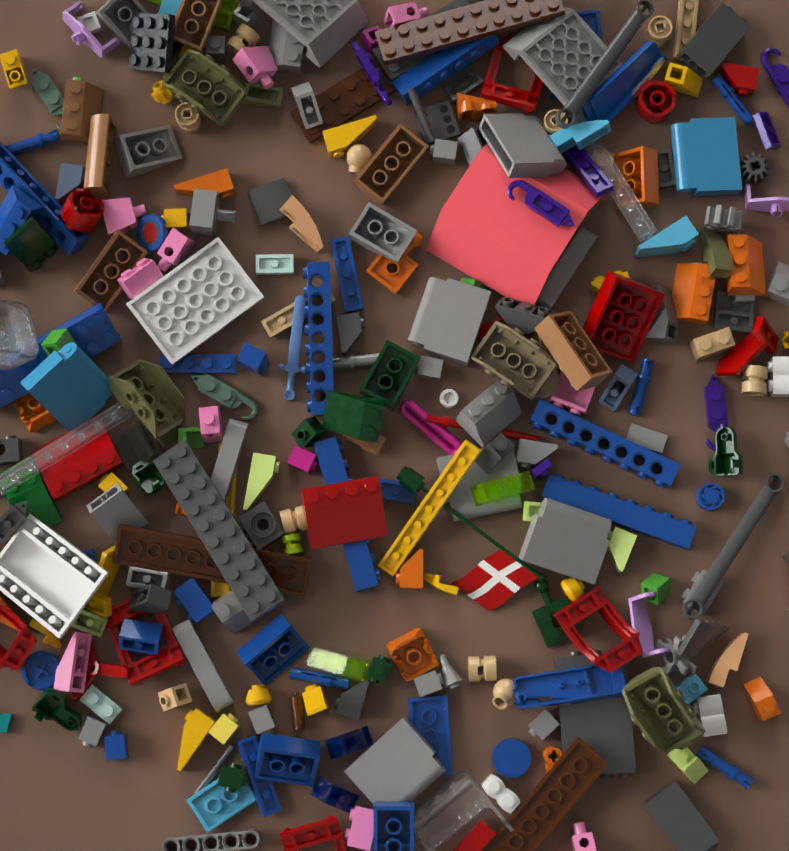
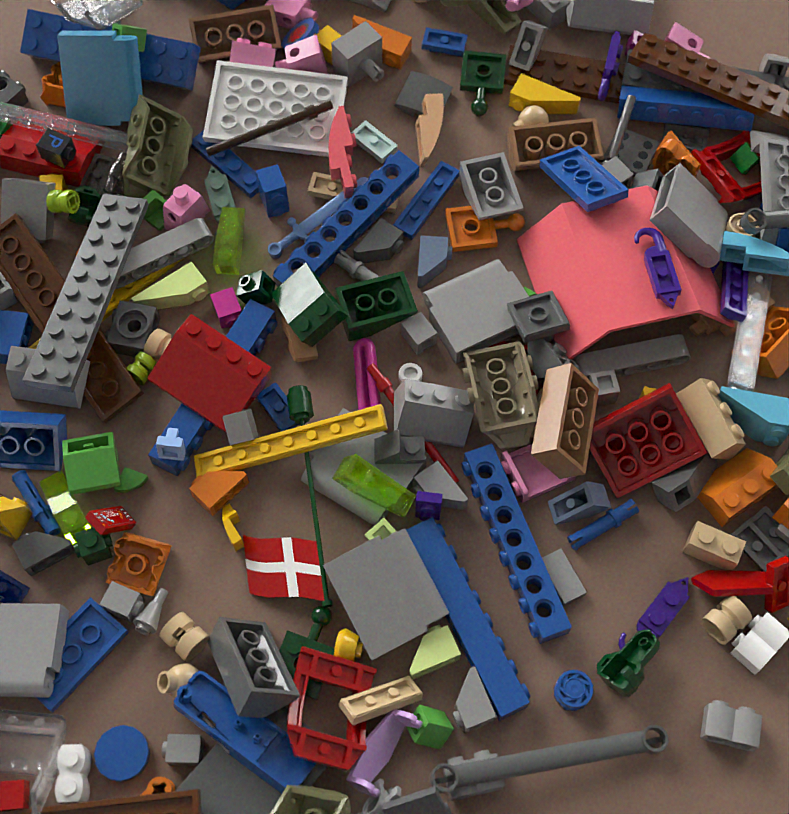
camera: 40 degrees right, 15 degrees down
none -> black brick [36,128,77,168]
none -> lime wheel [46,190,80,214]
none -> bright green slope [62,432,121,495]
none -> red tile [85,506,137,535]
none -> bright green tile [114,467,149,493]
none -> light blue tile [156,428,186,461]
none -> dark brown bar [205,100,333,156]
none -> dark grey slope [207,617,300,718]
none -> clear neon green slope [213,207,245,275]
none -> light grey panel [223,409,259,445]
none -> coral slope [328,106,357,199]
none -> tan tile [339,676,423,725]
none -> sand blue slope [417,236,452,288]
none -> blue plate [421,27,468,57]
none -> light grey slope [452,666,496,733]
none -> dark green plate [460,50,507,116]
none -> dark grey tile [507,291,570,343]
none -> blue plate [540,146,629,212]
none -> light grey panel [589,370,620,407]
none -> tan slope [676,378,746,460]
none -> green tile [729,142,760,175]

